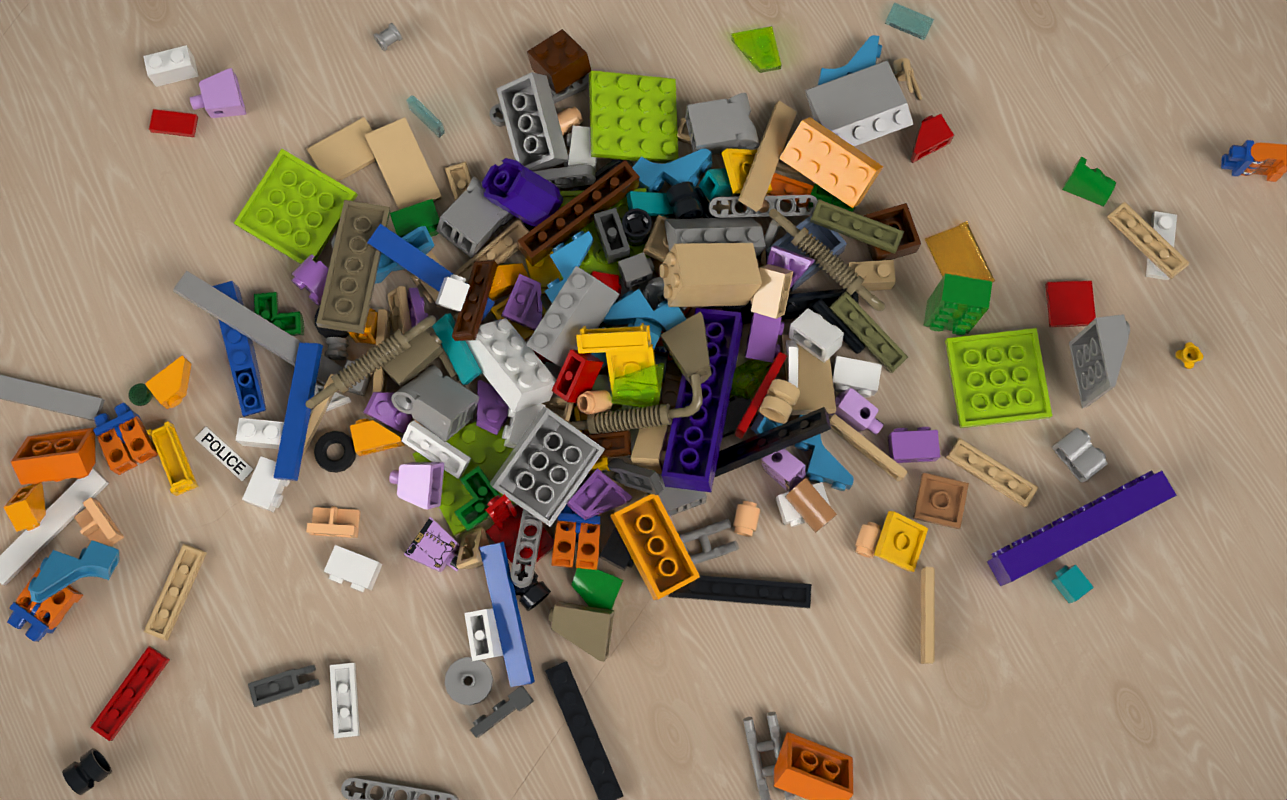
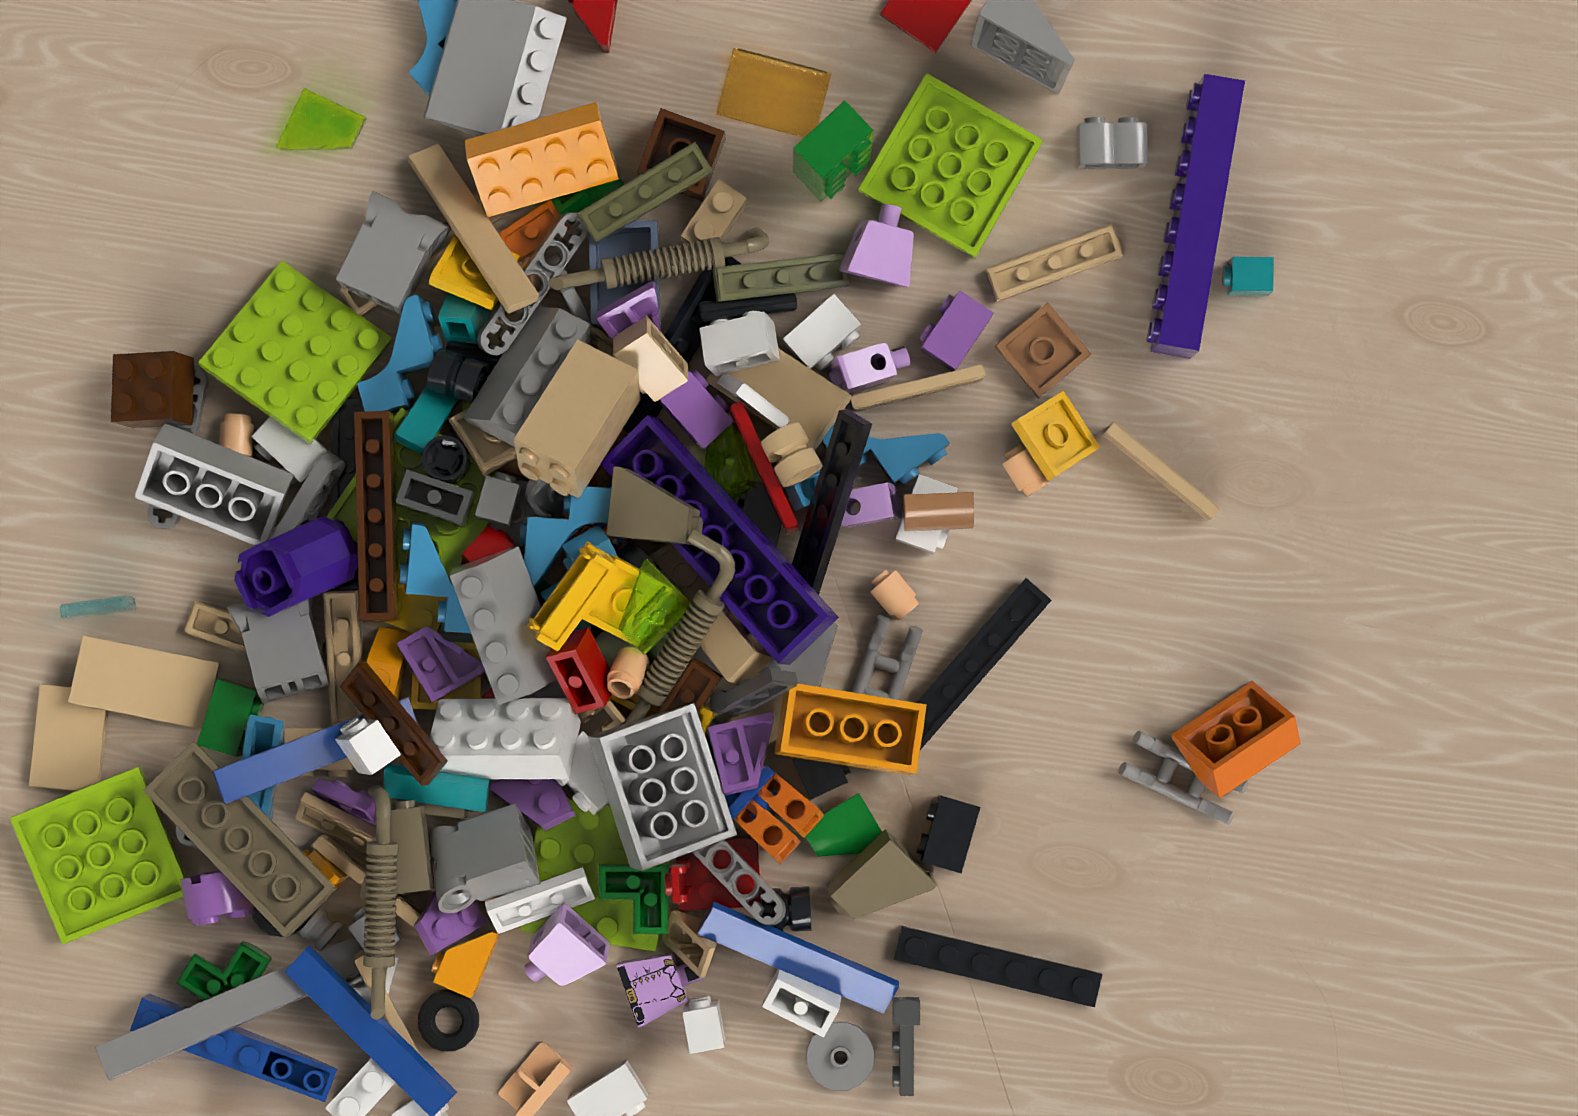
camera: 50 degrees left, 10 degrees up
none -> white brick [682,995,726,1054]
none -> lavender torso [839,203,914,287]
none -> black brick [916,795,981,874]

